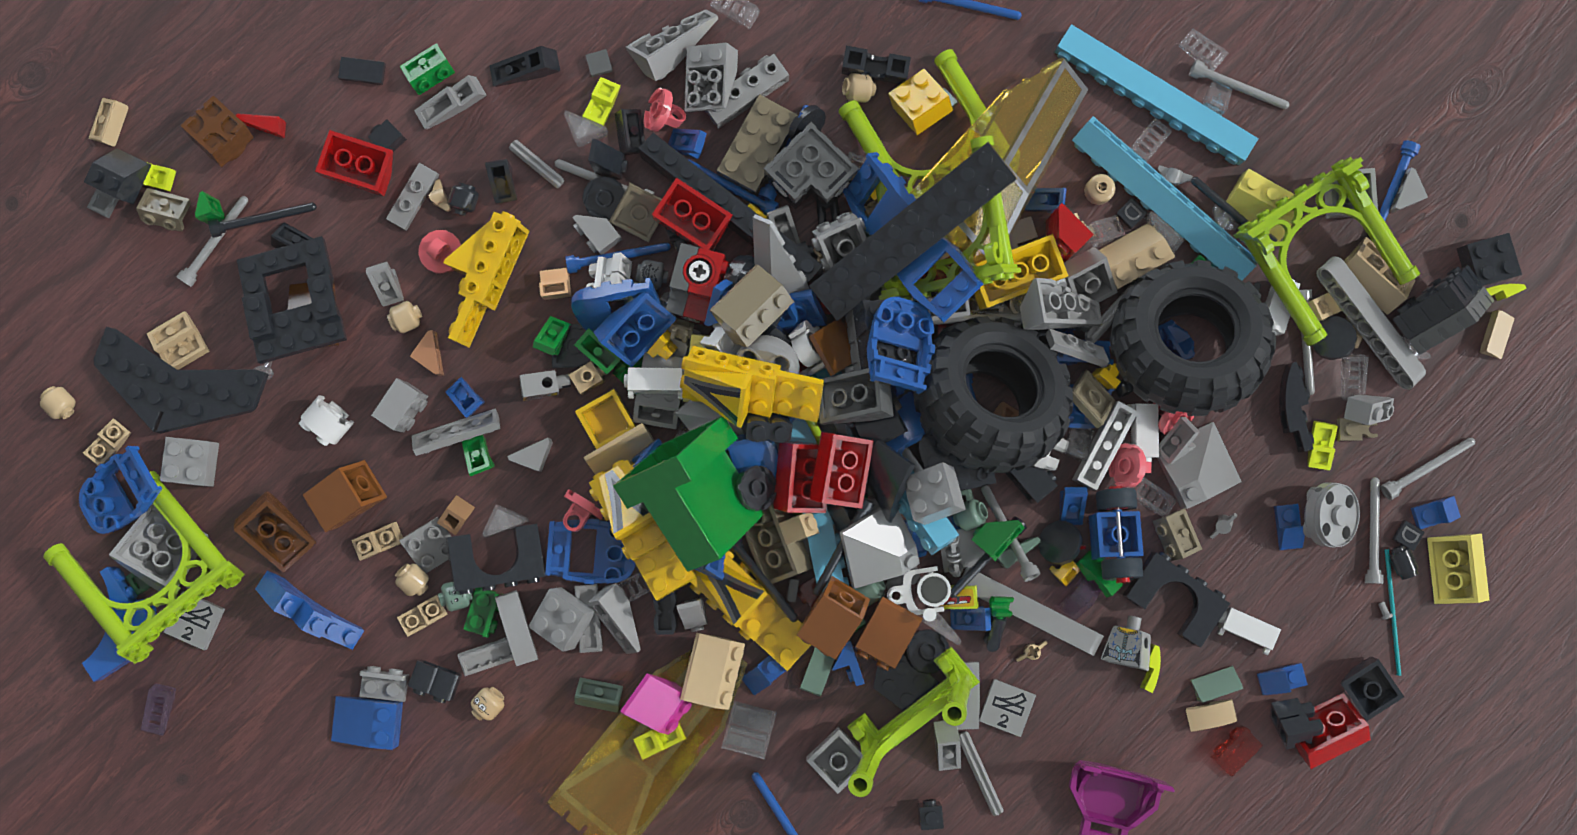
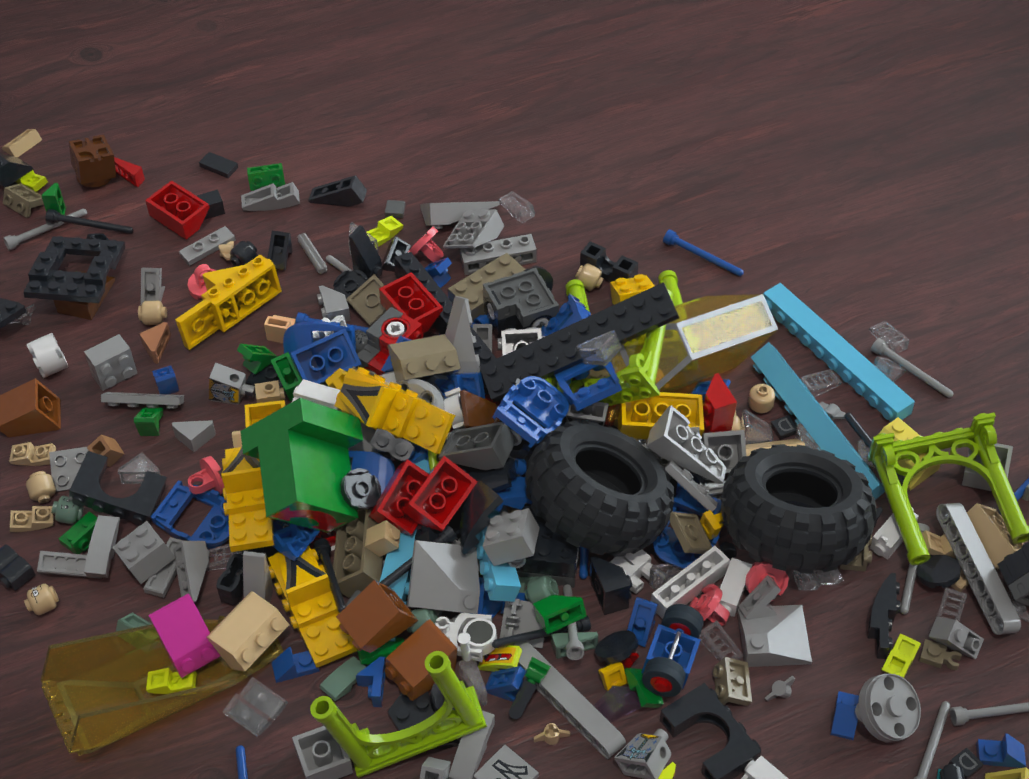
camera: 25 degrees right, 35 degrees down
none -> clear slope [576,330,622,366]

